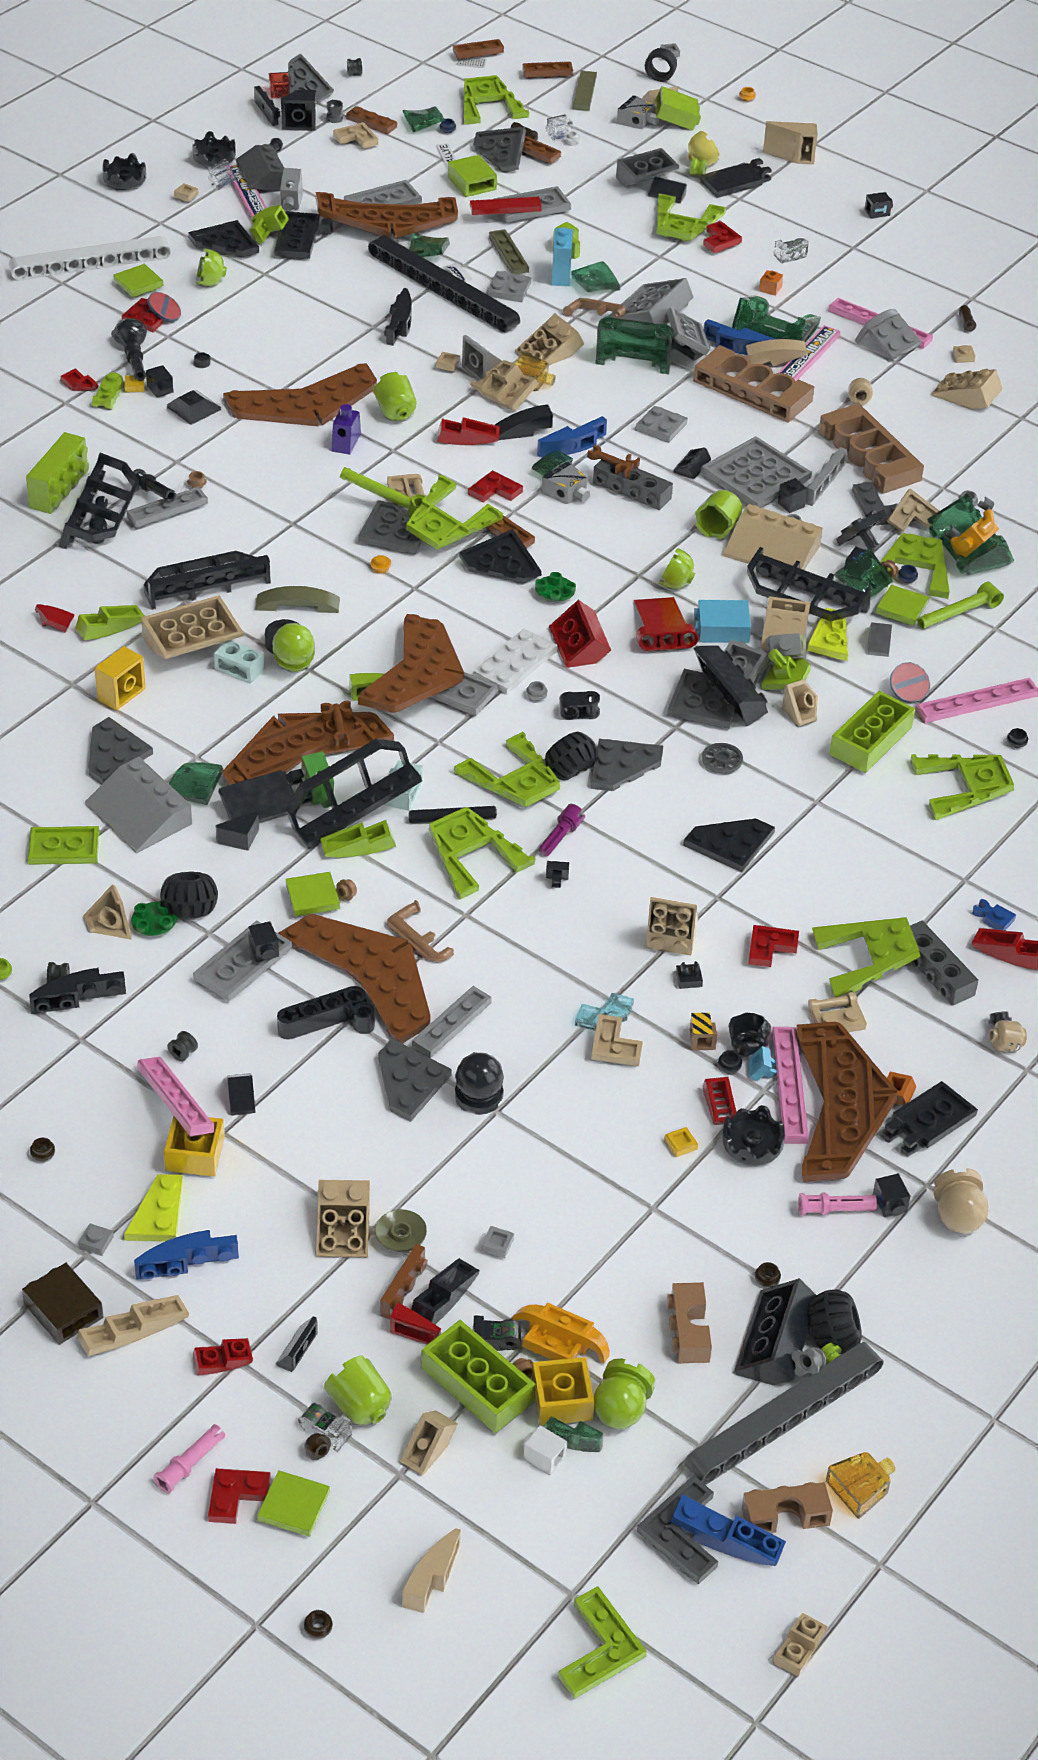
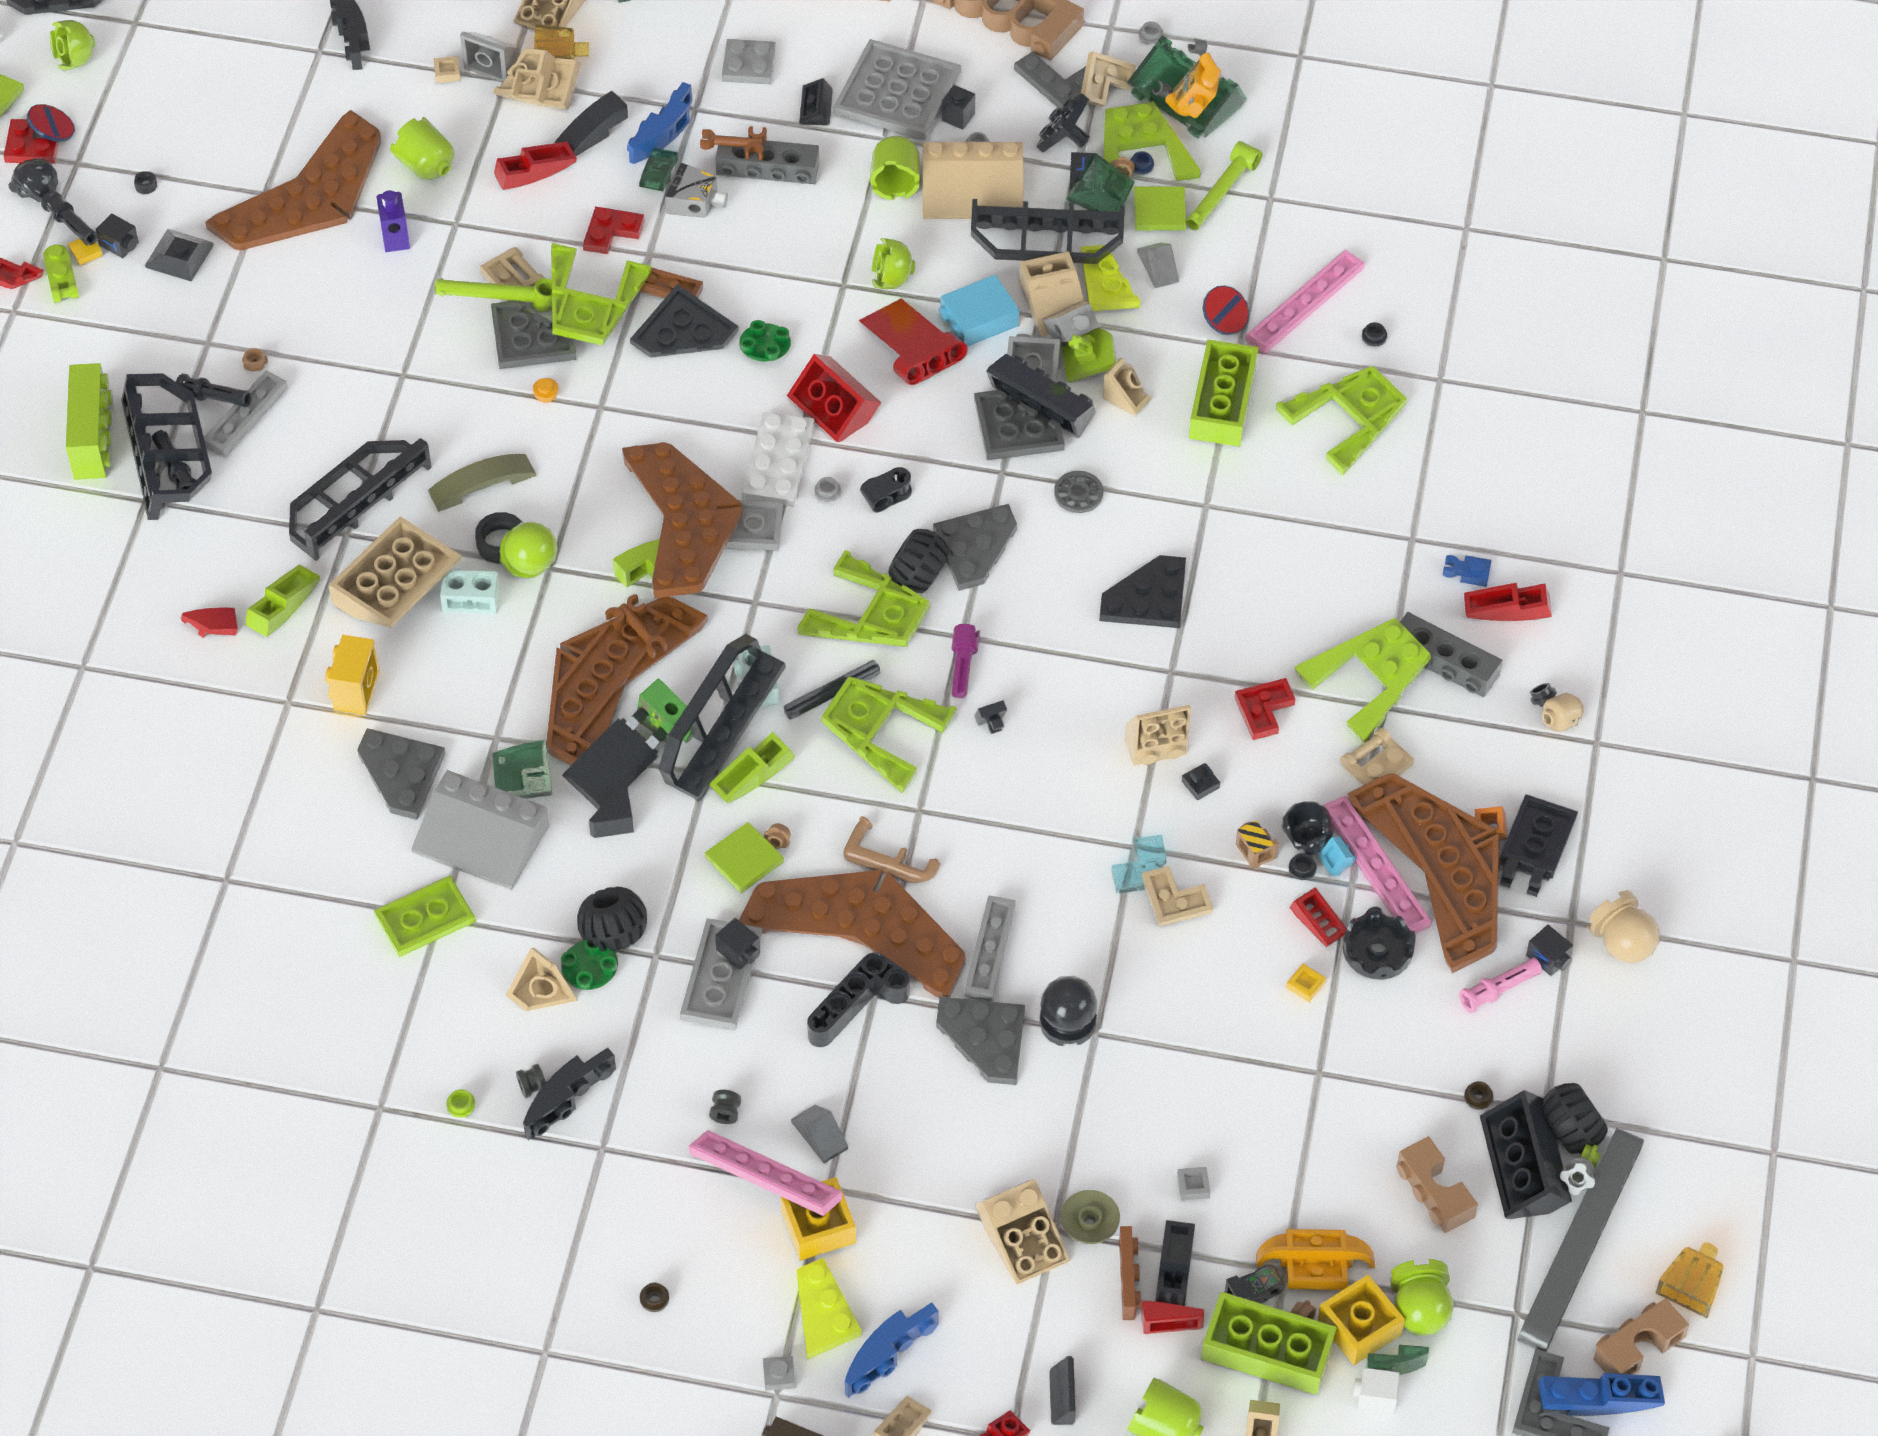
camera: 25 degrees left, 10 degrees up
light grey plate [806,447,847,506] -> none

